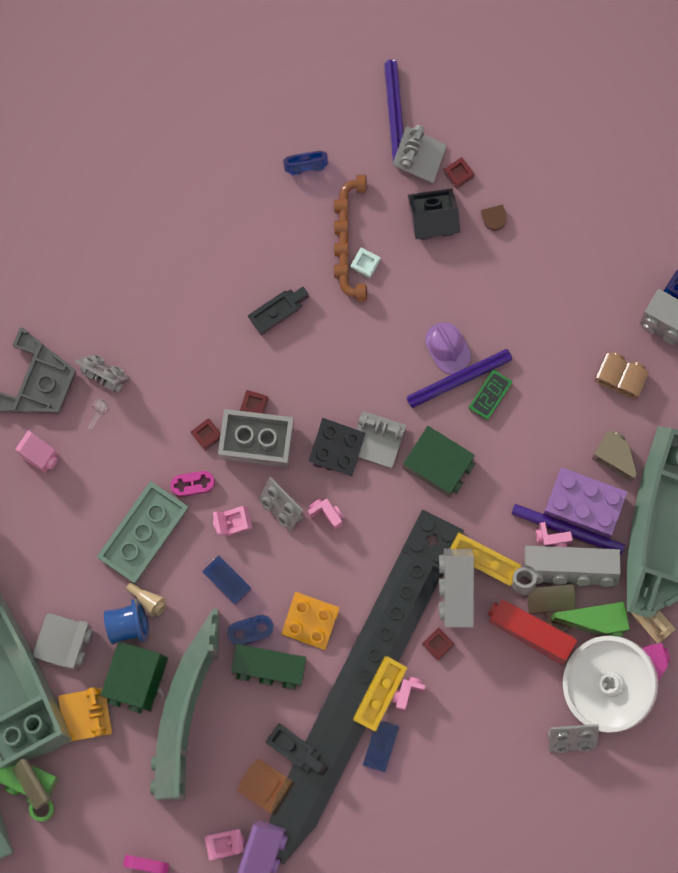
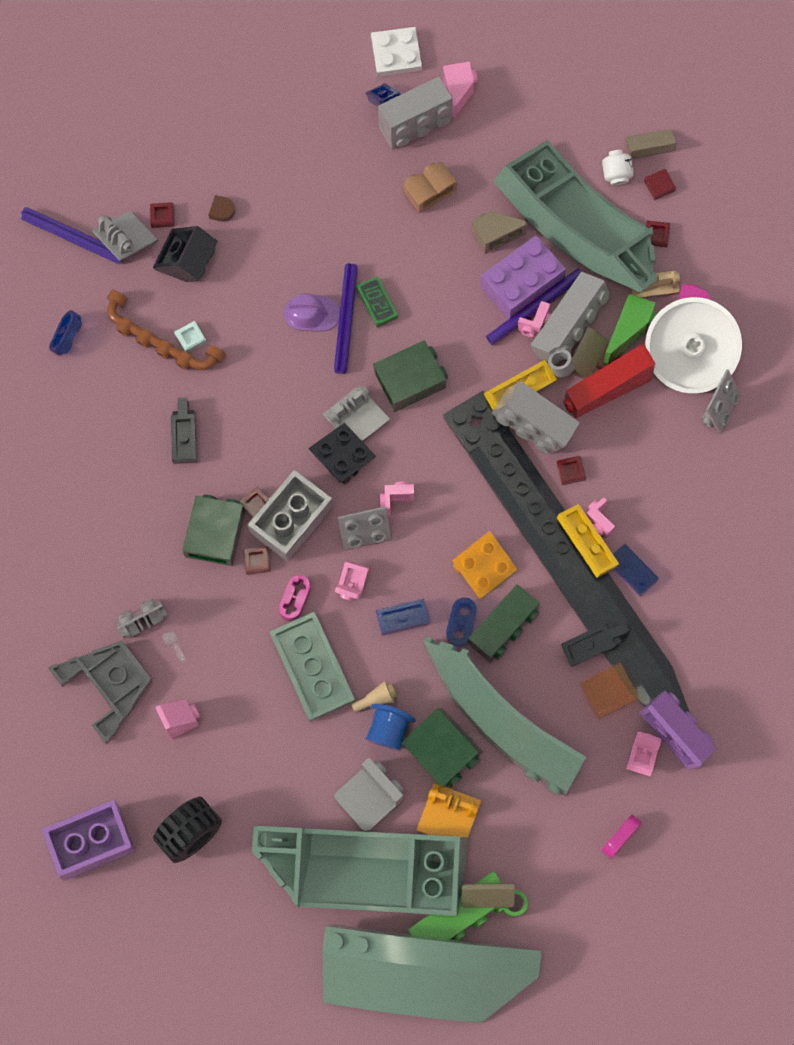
camera: 60 degrees left, 5 degrees down
none -> brick [182,494,245,566]

